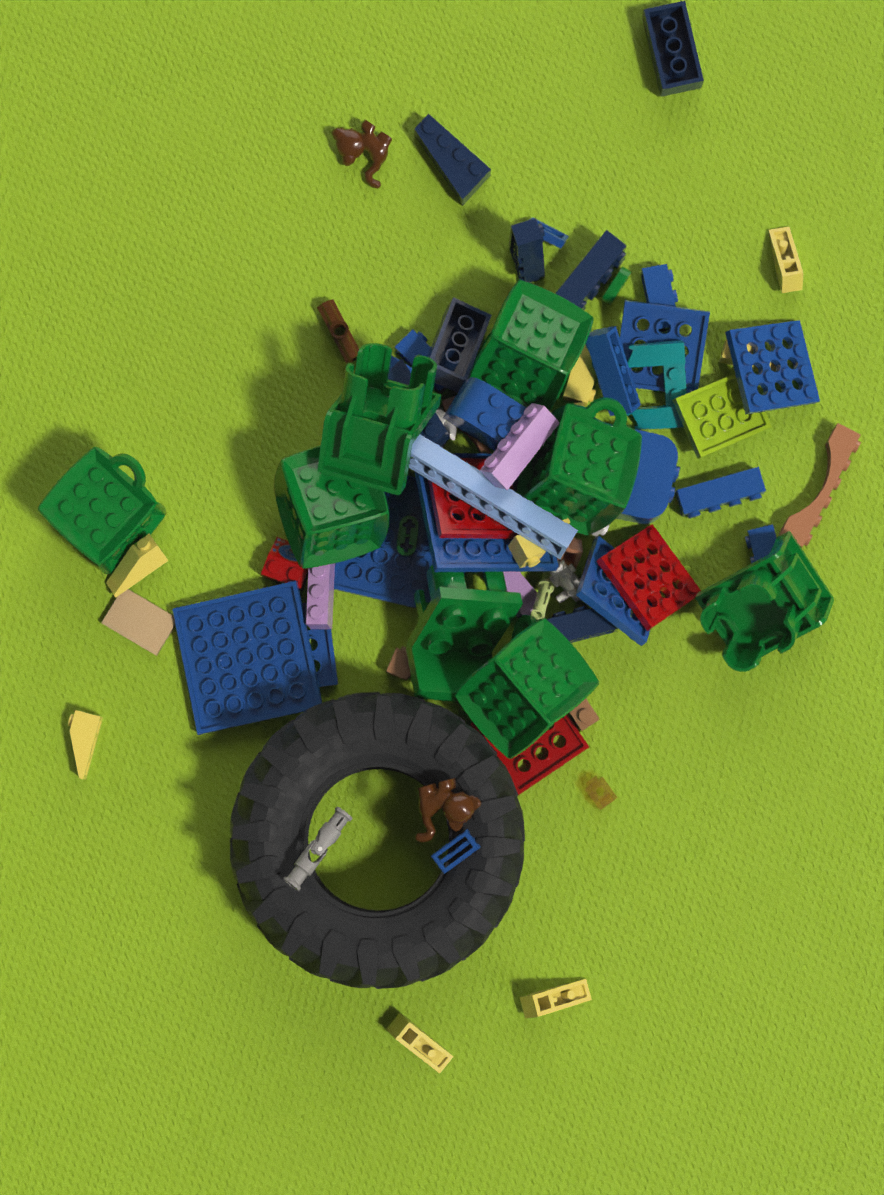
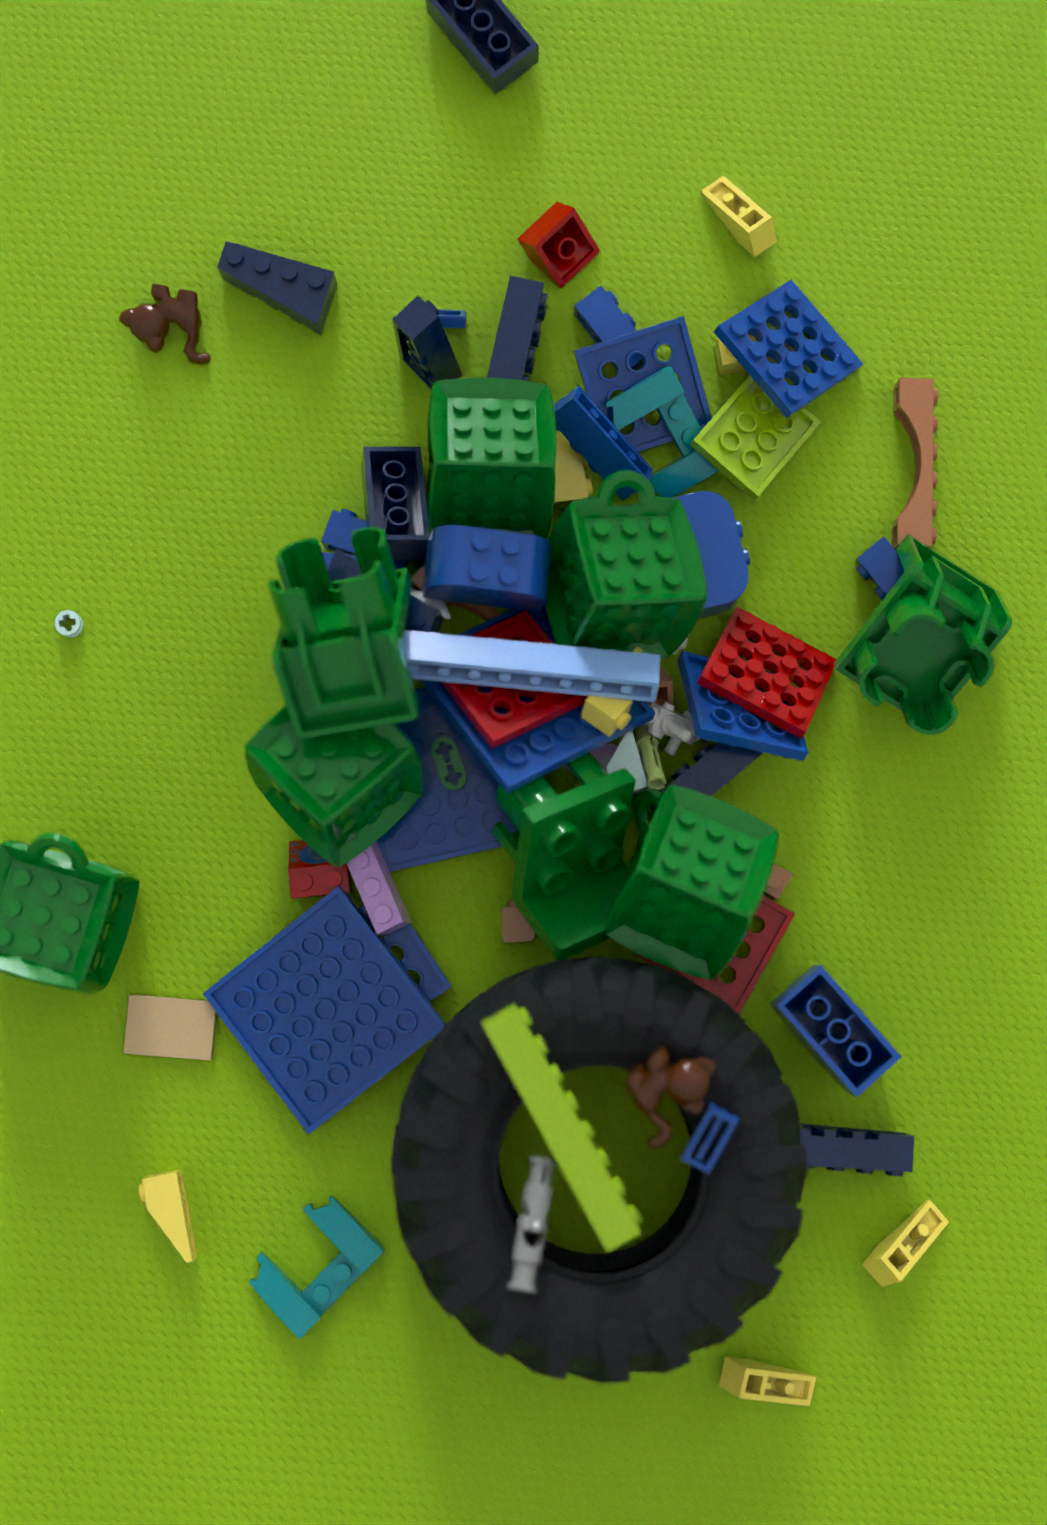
camera: 25 degrees left, 0 degrees up
light yellow slope [106,534,168,597] -> none
reddish brown piece [317,299,359,364] -> none
lavender brick [480,403,560,490] -> none
clear yellow brick [584,776,618,810] -> none
green beam [602,267,632,305] -> none
blue brick [675,467,766,519] -> none
none -> light aqua bush [55,610,84,638]
none -> teal wedge [249,1196,385,1339]
none -> lime brick [482,1002,642,1252]
none -> red slope [517,201,600,289]
none -> light aqua slope [605,731,648,793]
none -> blue brick [770,964,901,1097]
none -> dark blue wedge [799,1123,914,1176]

